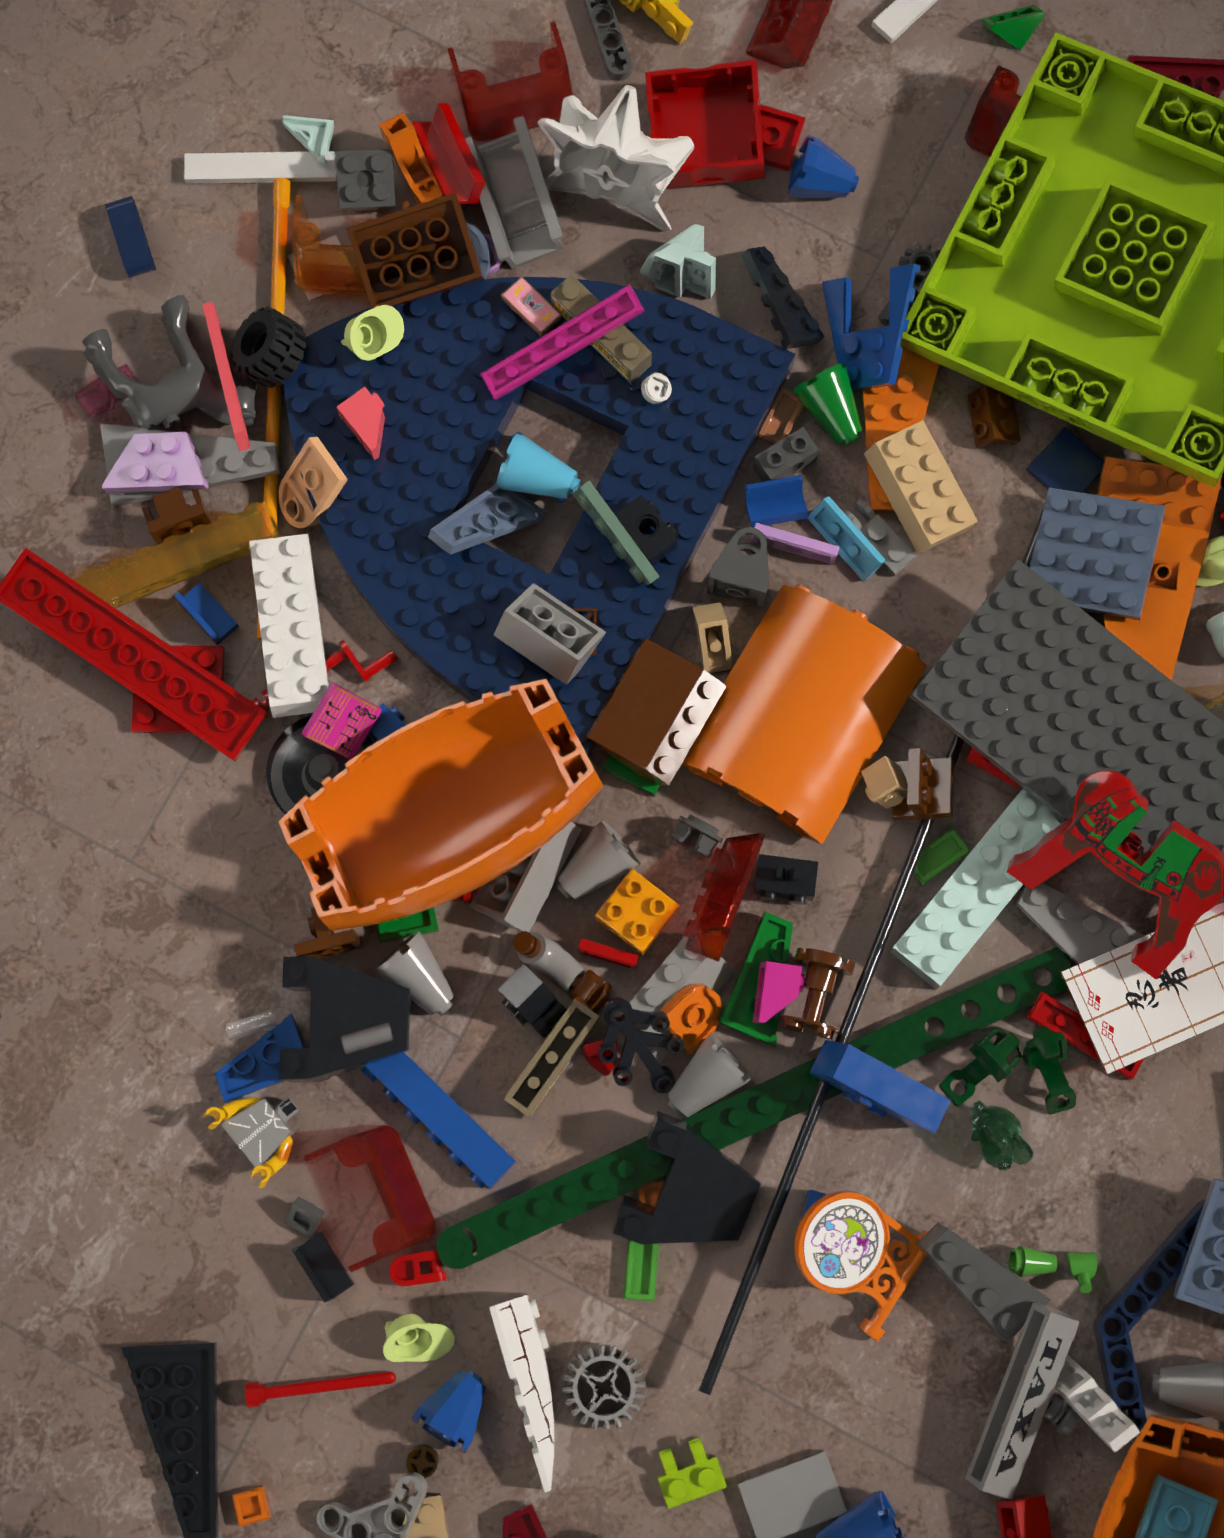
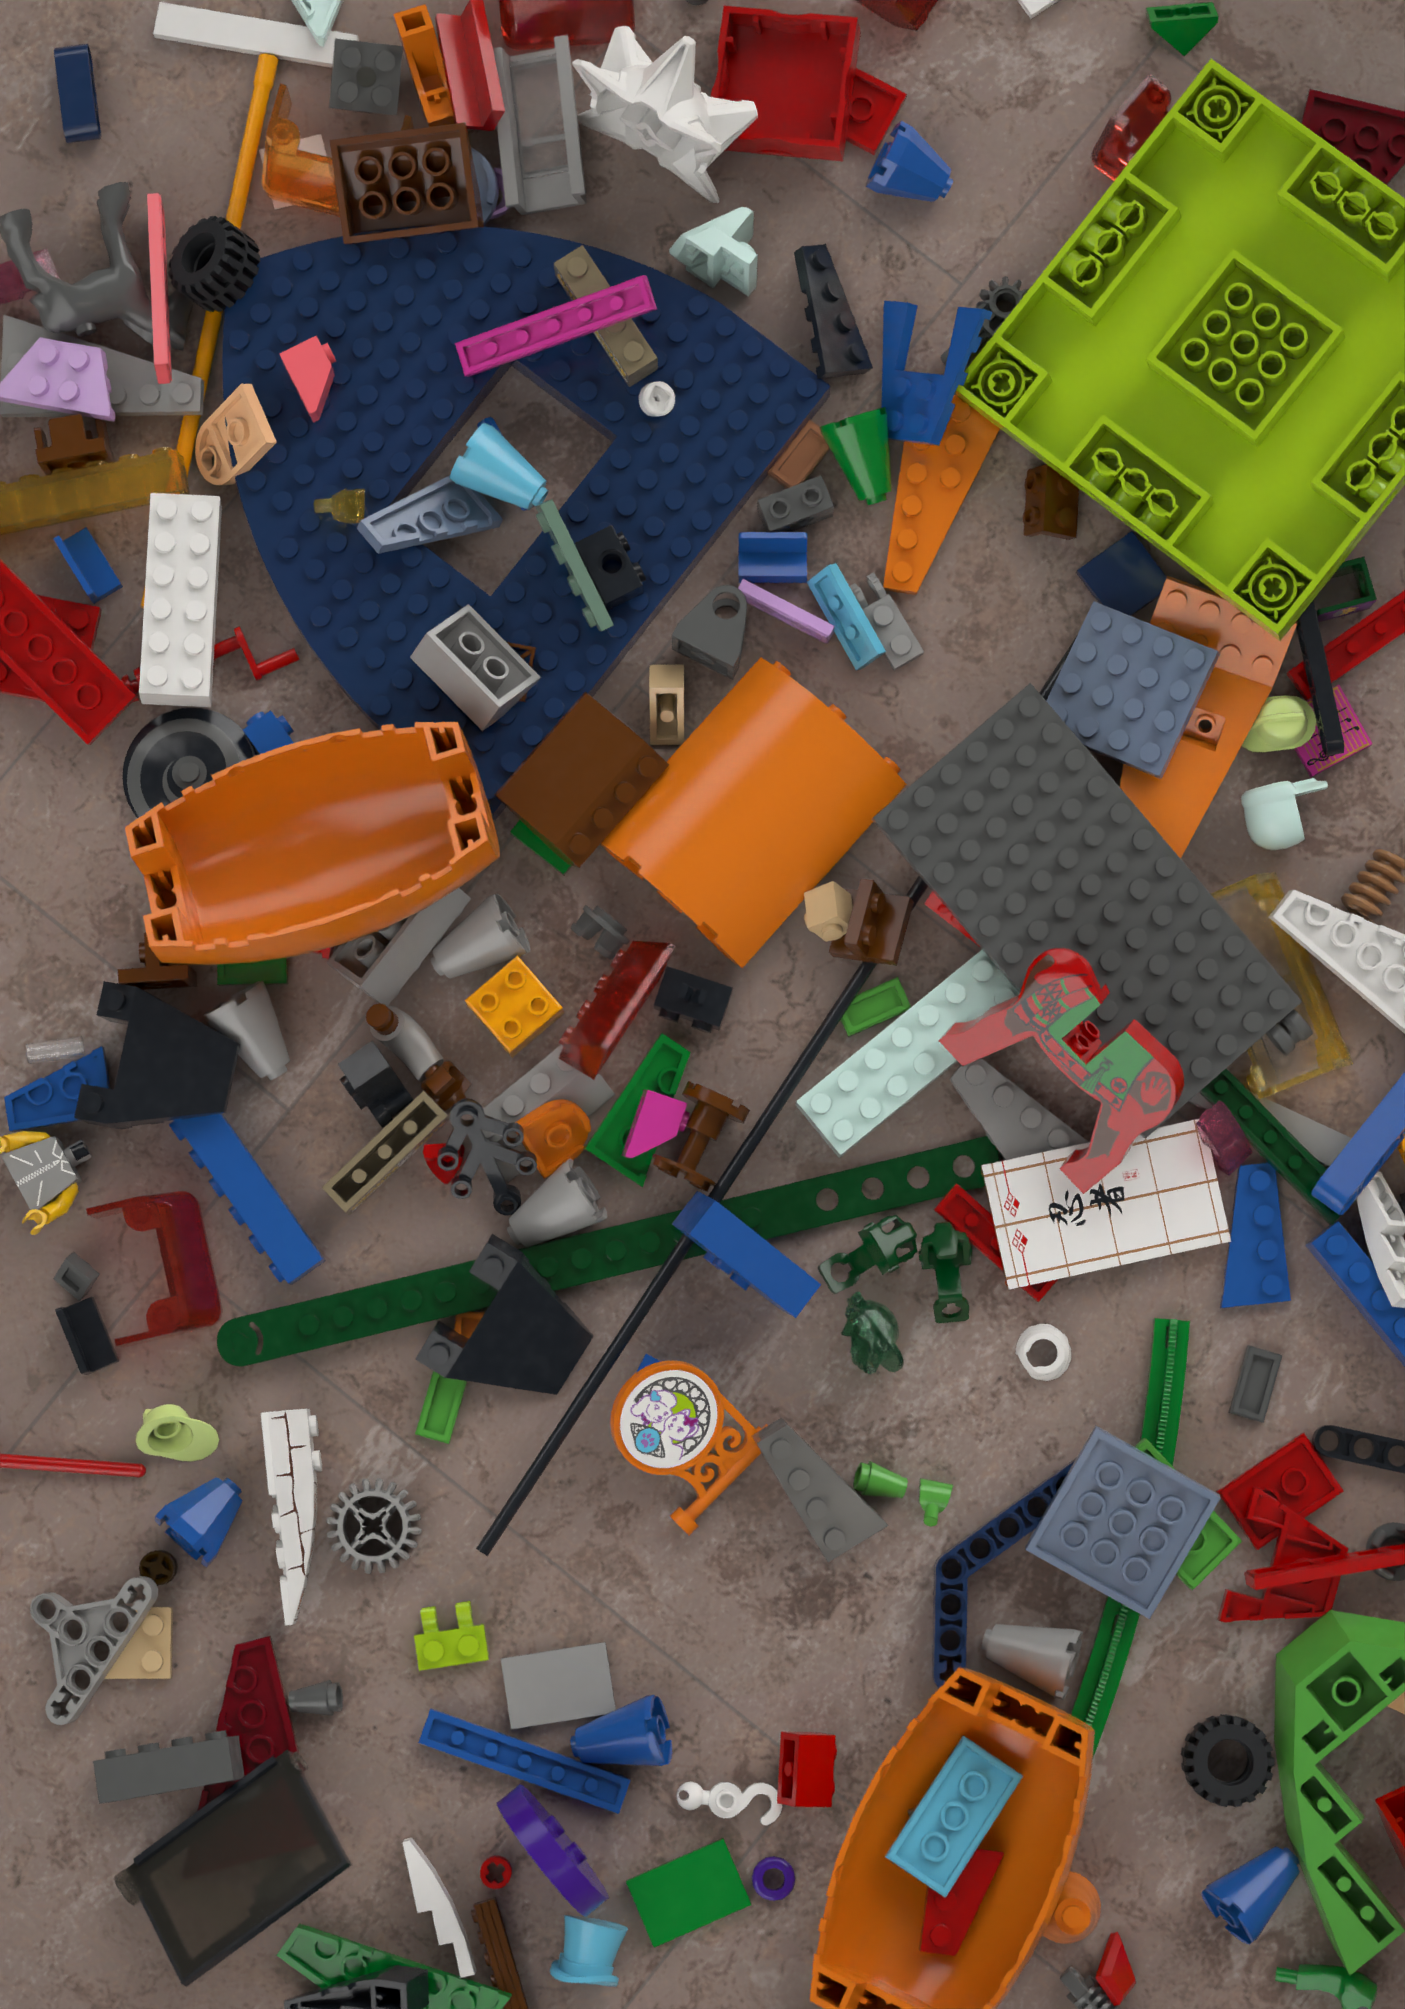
camera: 10 degrees right, 5 degrees up
dark pink tile [301,682,382,760] -> none
yellowish green piece [341,305,404,361] -> none
clear axle [341,1023,393,1054] -> none
red plate [389,1250,447,1286] -> none
tile [501,276,562,337] -> none
red tile [578,938,639,970] -> none
tan brick [864,420,978,555] -> none
light grey brick [965,1302,1080,1500] -> none
dark grey wheel [1042,1392,1081,1437] -> none
white slope [1055,1354,1140,1452] -> none
none -> clear yellow piece [314,488,365,524]
none -> white piece [1016,1324,1071,1381]

